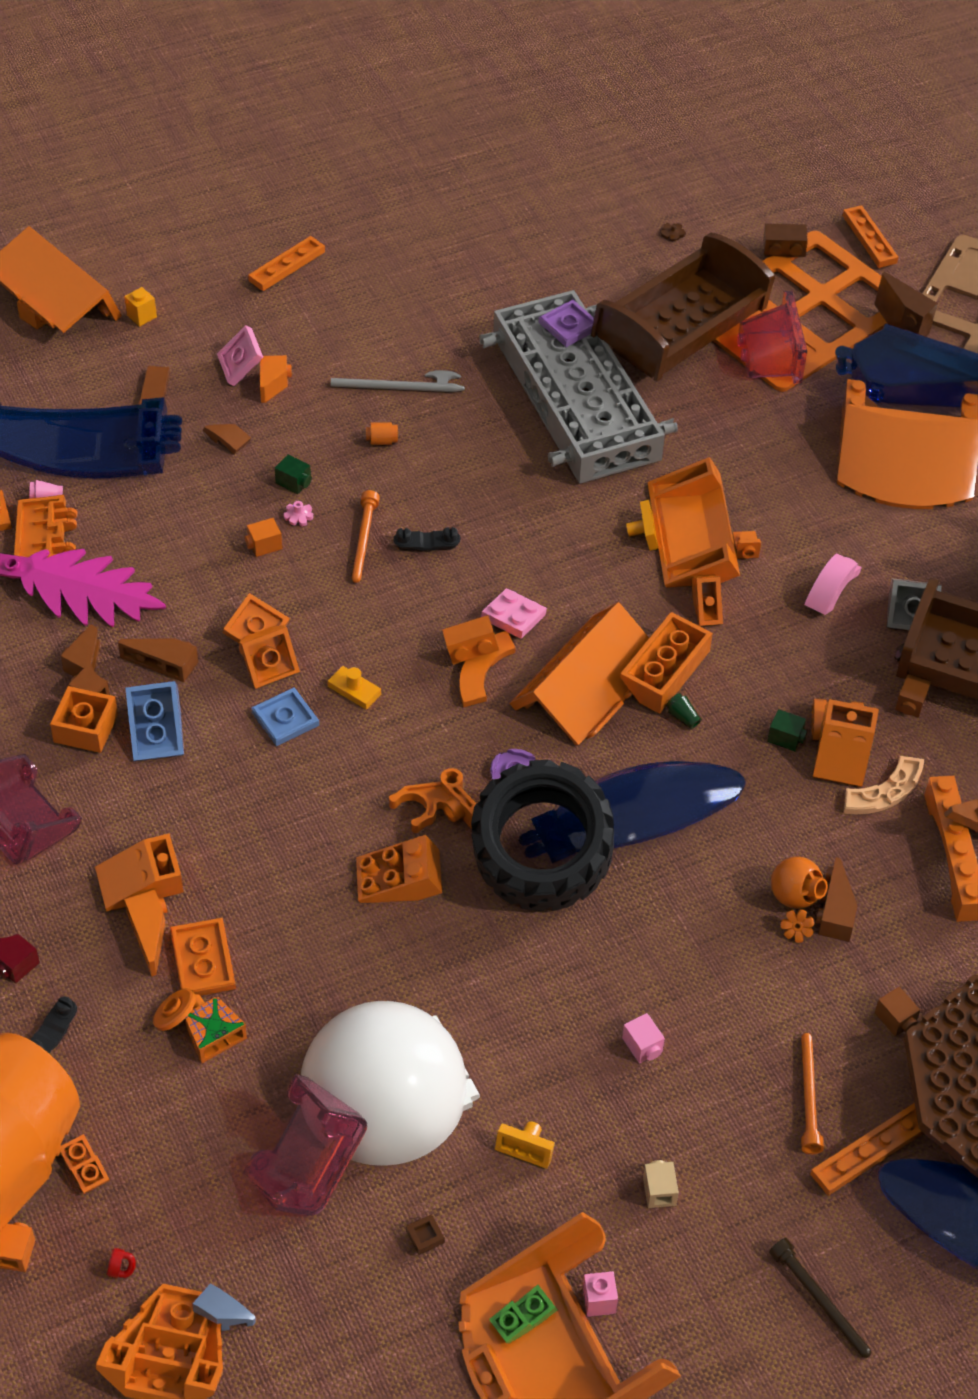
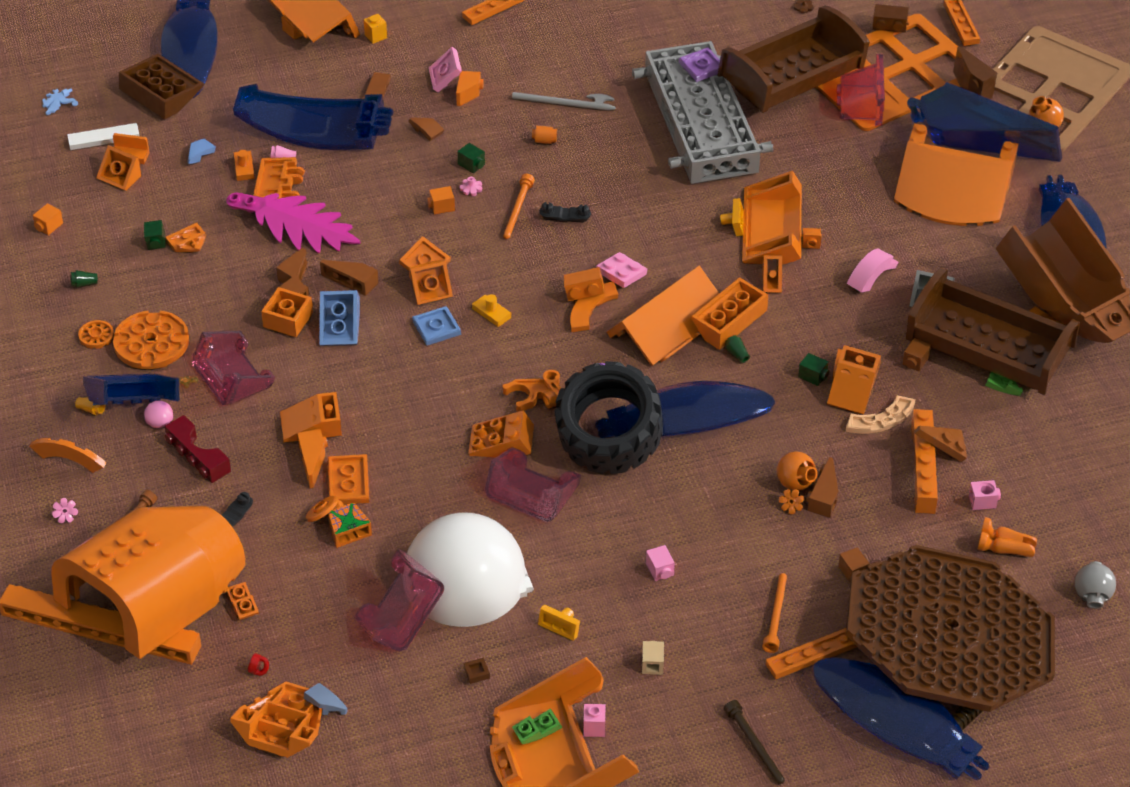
camera: 10 degrees right, 5 degrees down
none -> clear pink windscreen [485,447,581,522]

